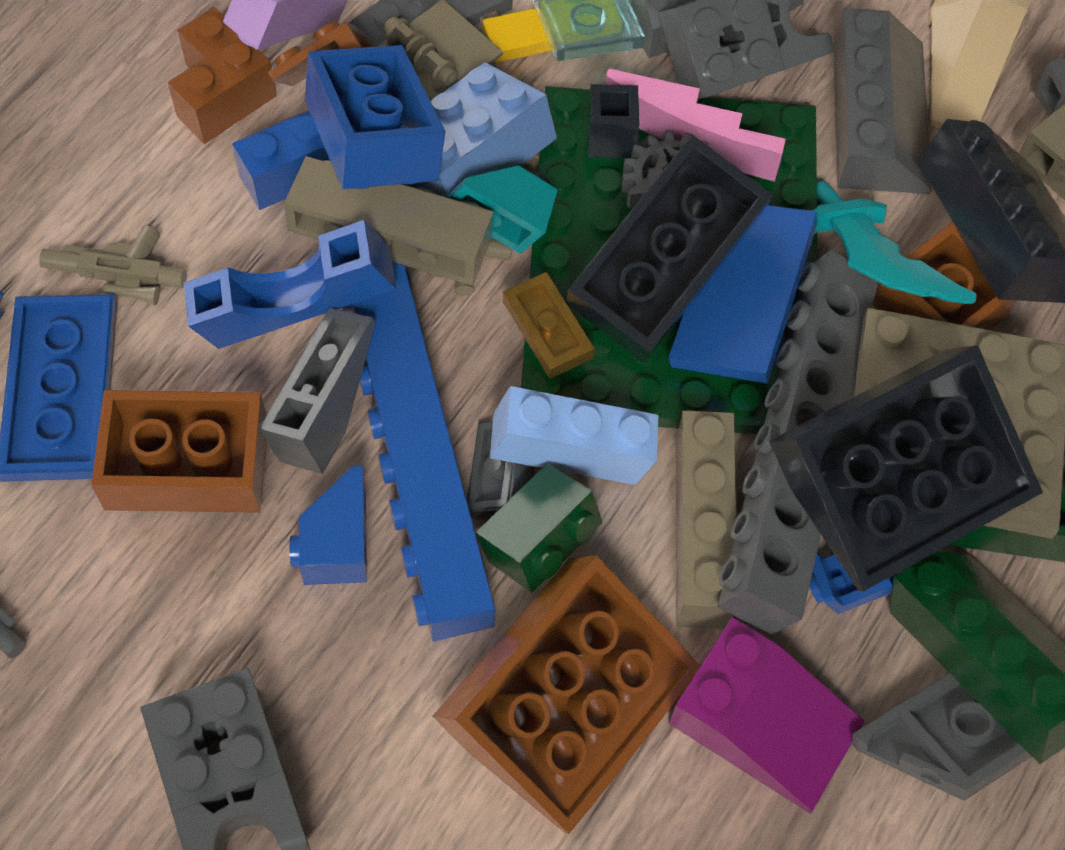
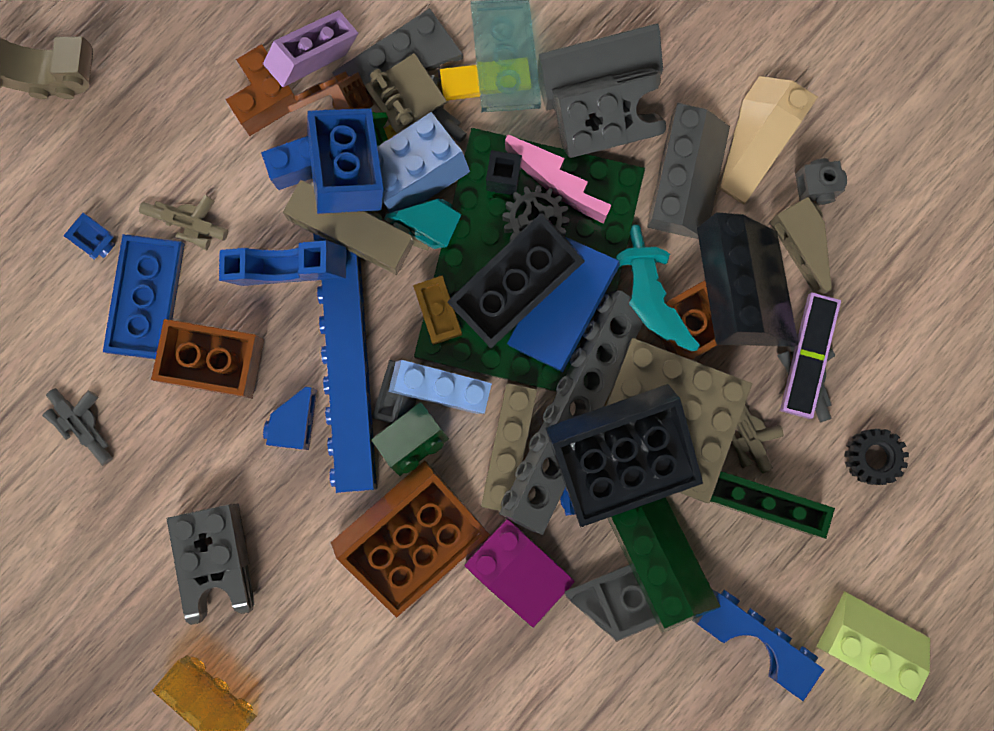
camera: 15 degrees right, 20 degrees up
dark grey slope [259,308,375,474] -> none

